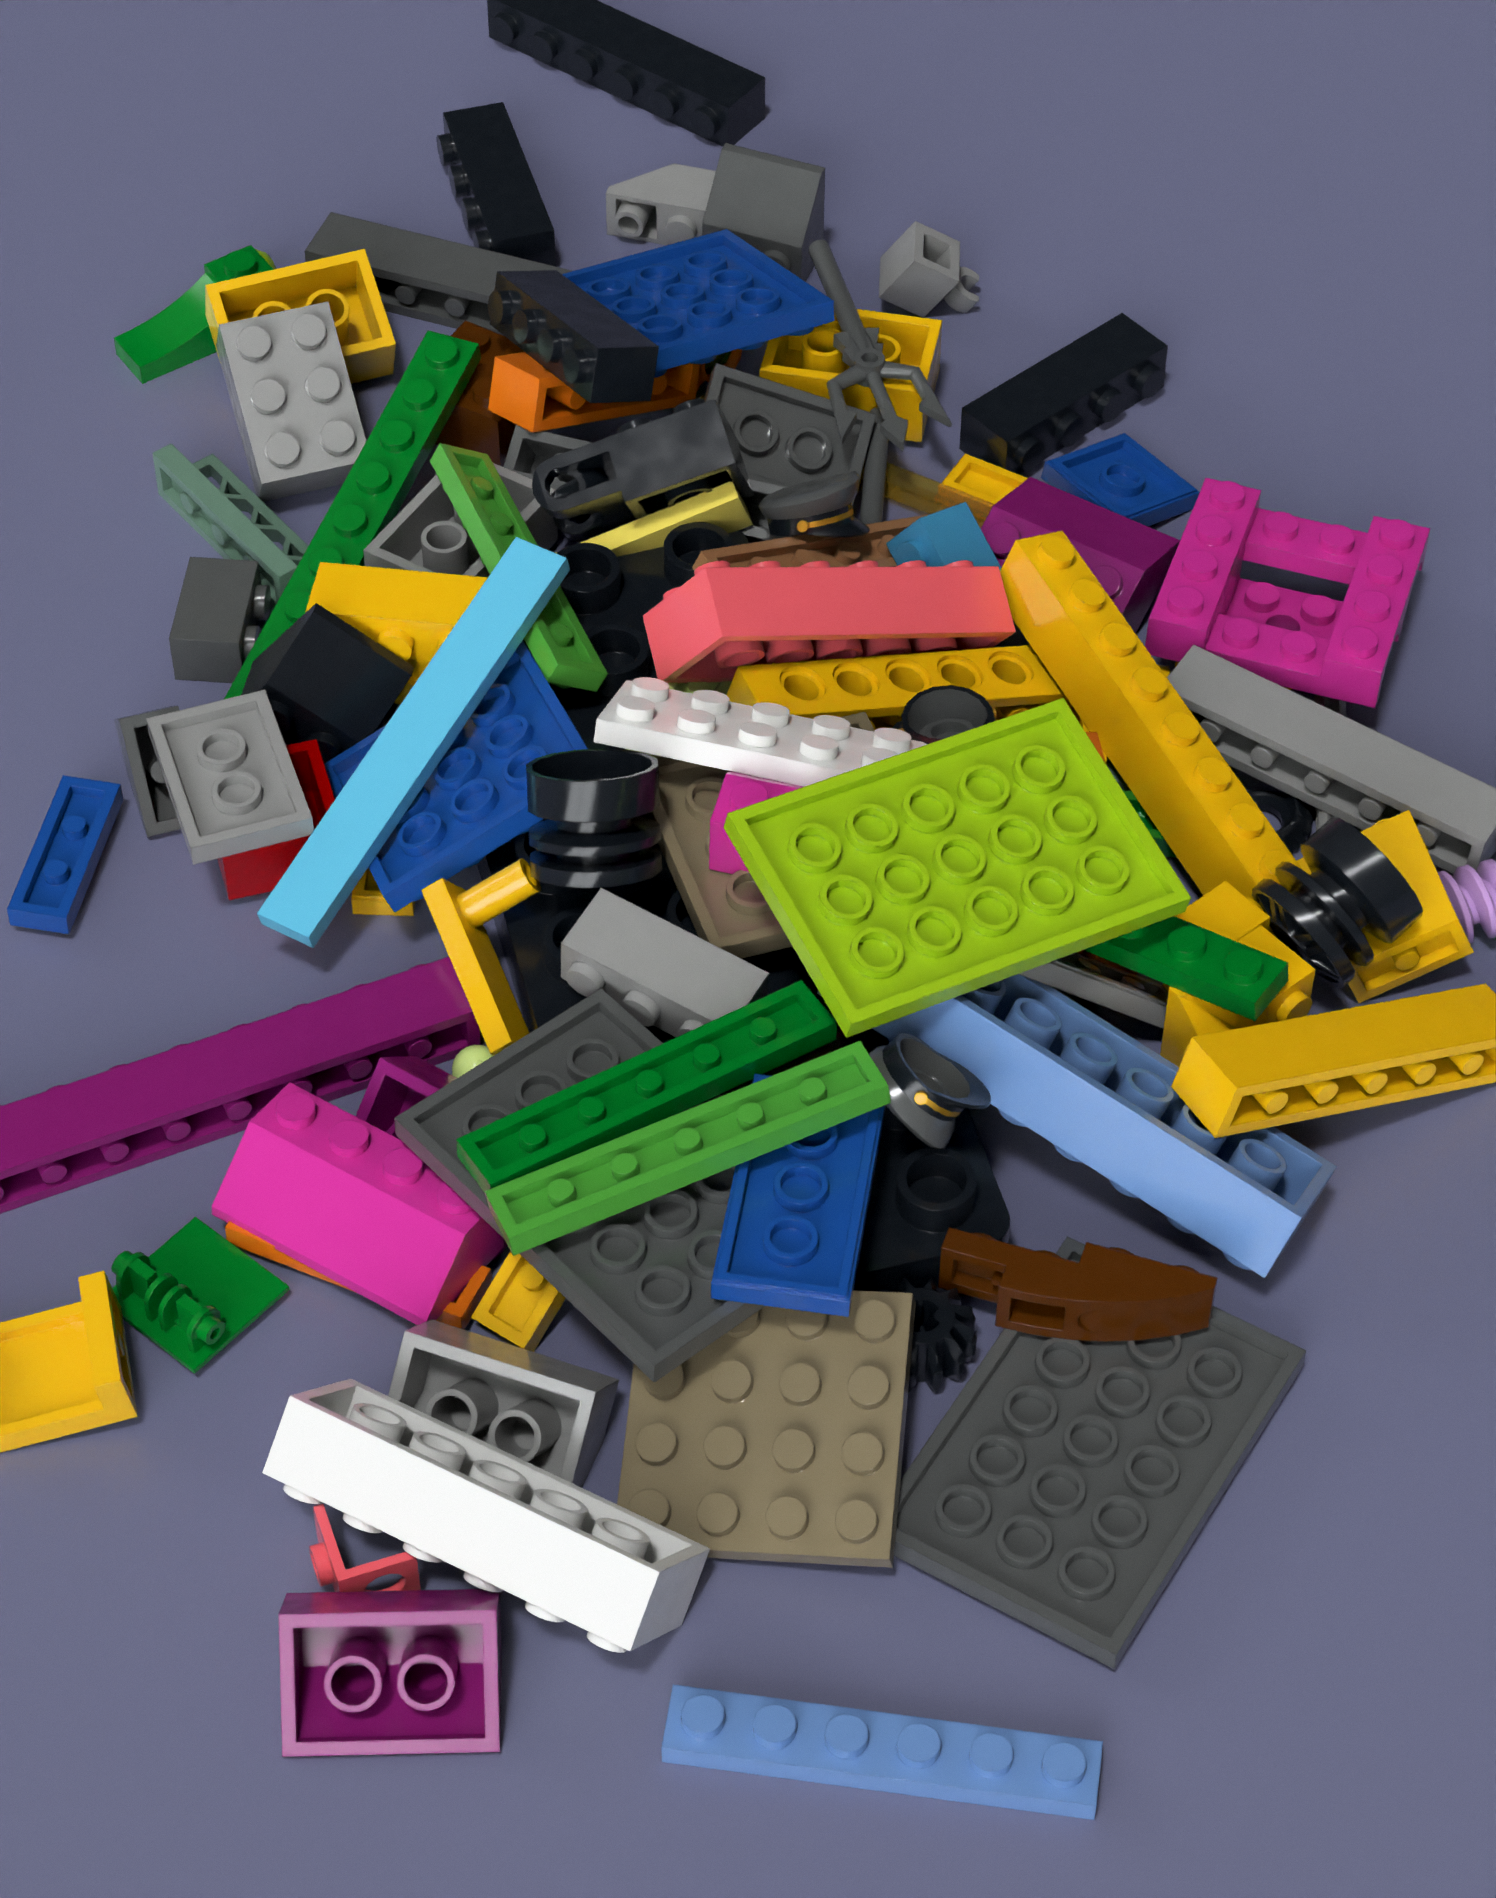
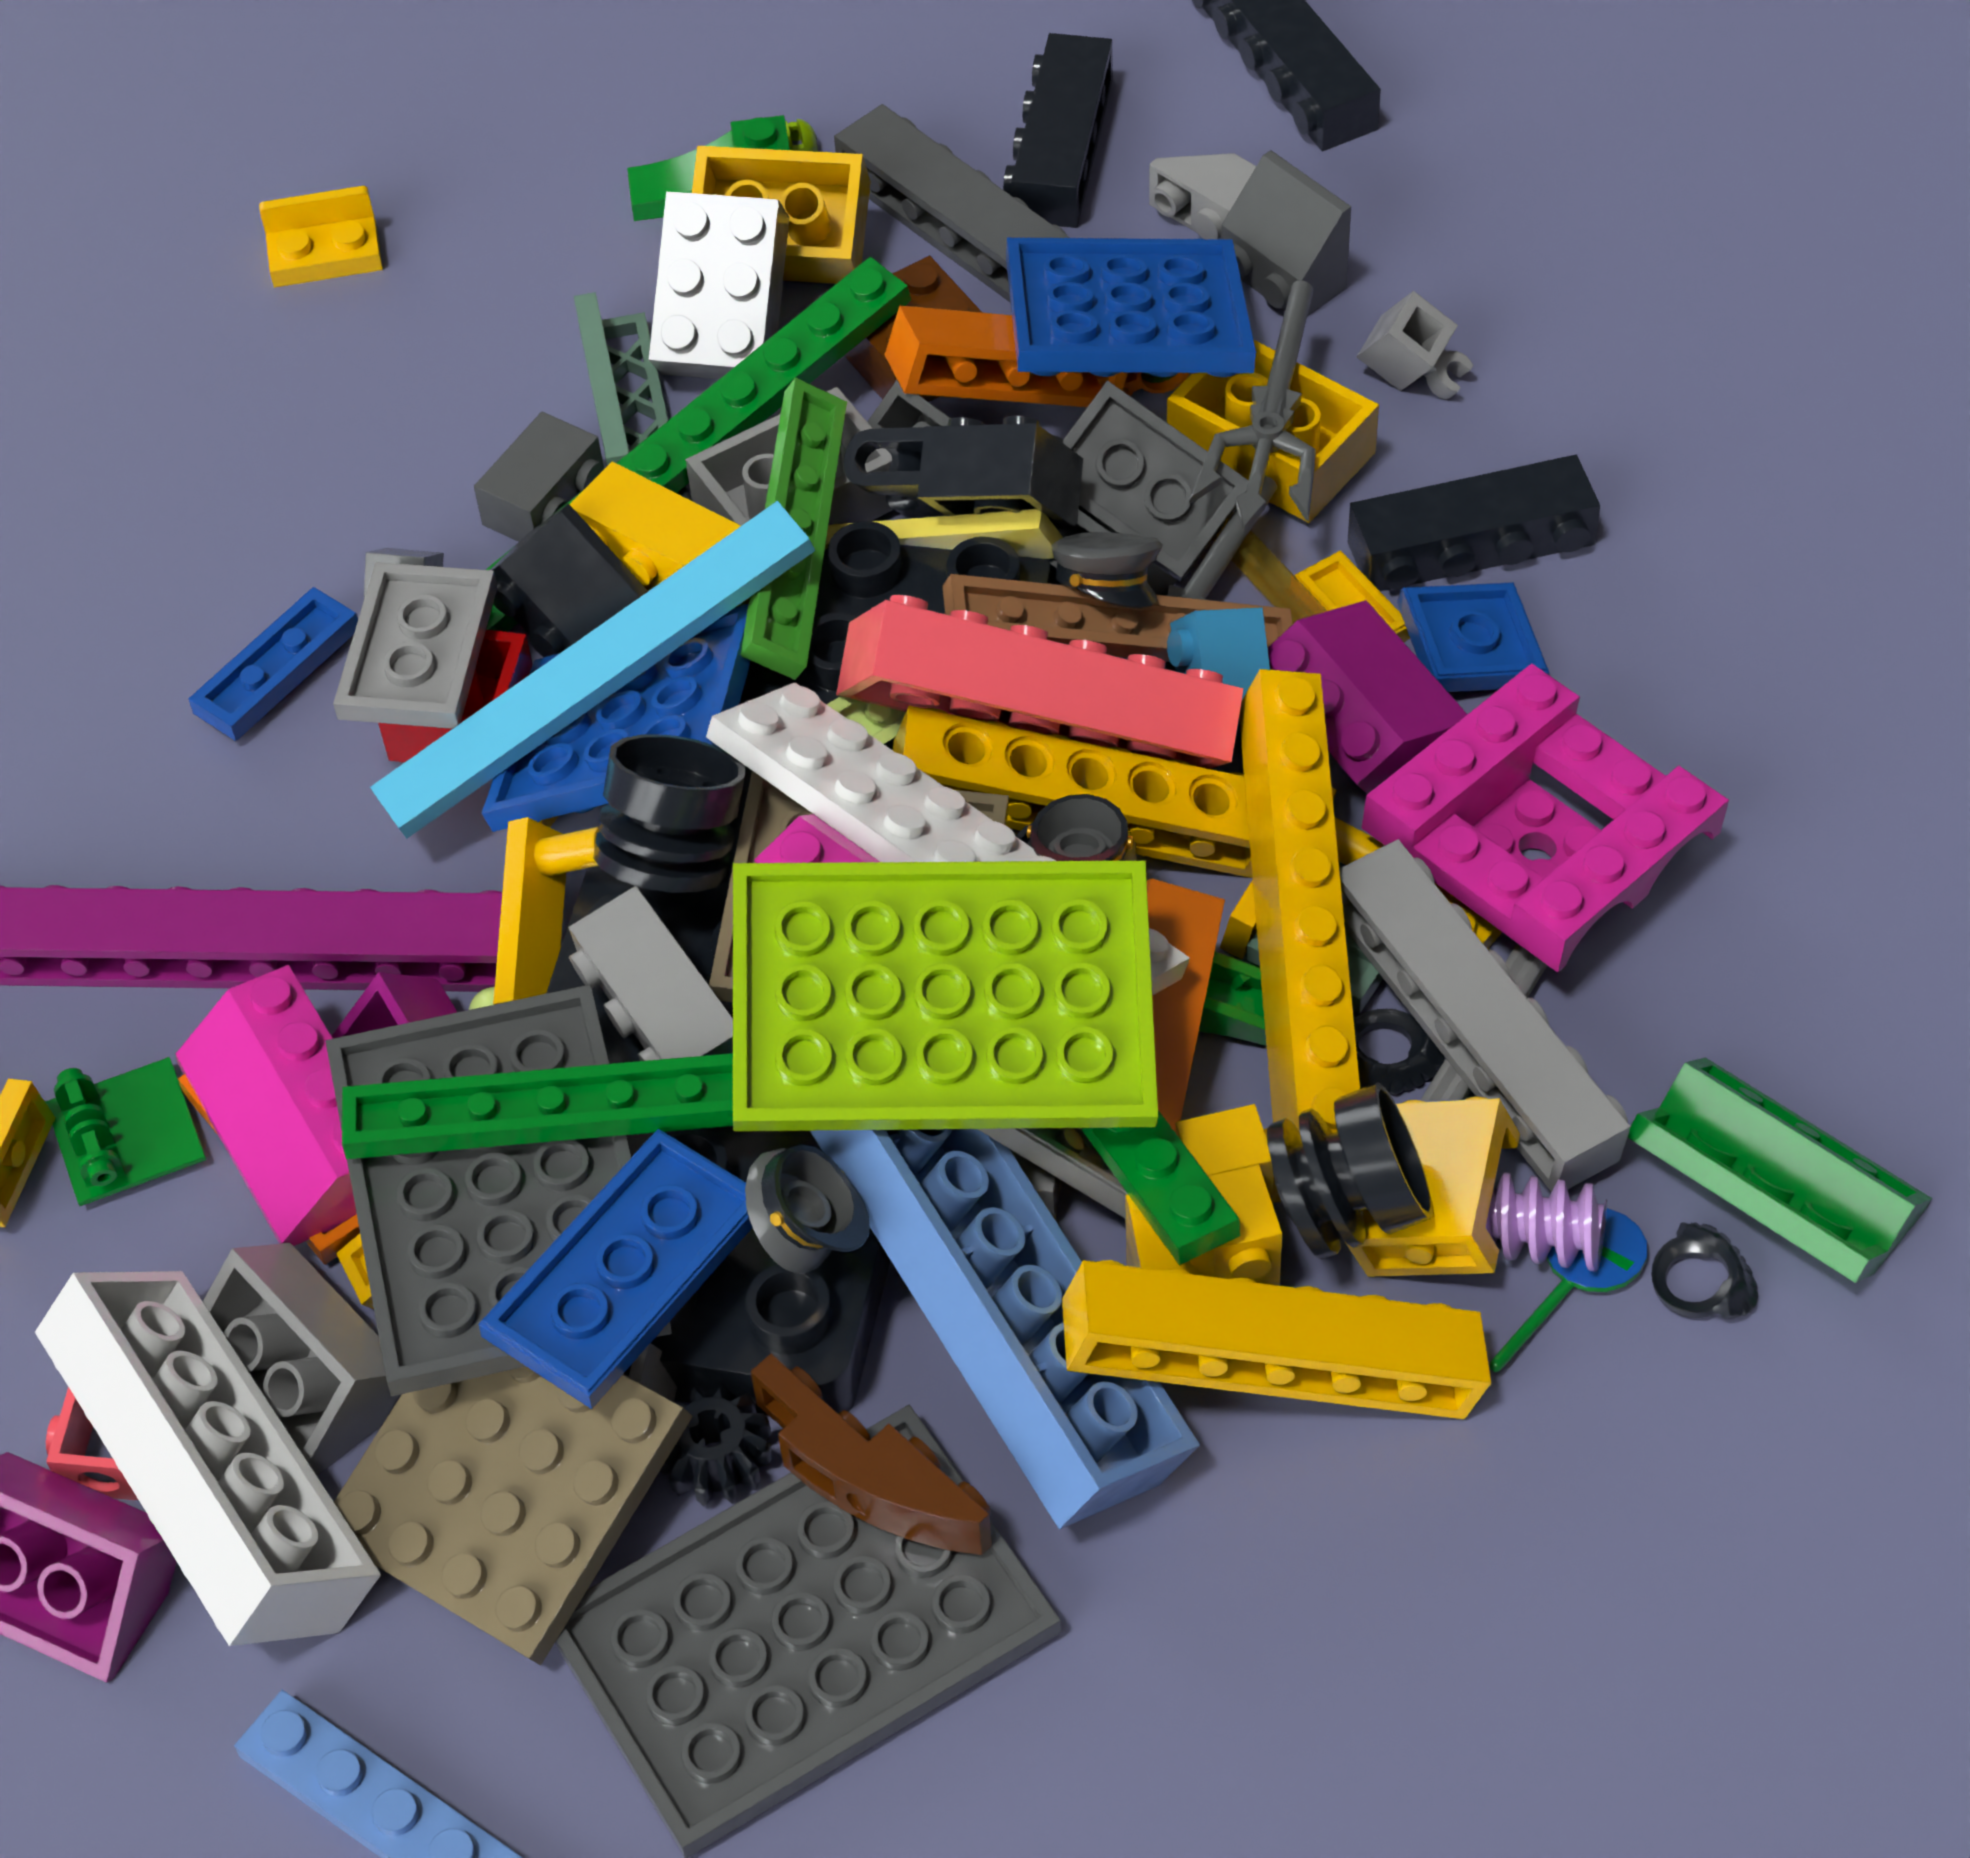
camera: 30 degrees right, 5 degrees up
bright green plate [485,1041,891,1256] -> none
black brick [488,270,659,403] -> none

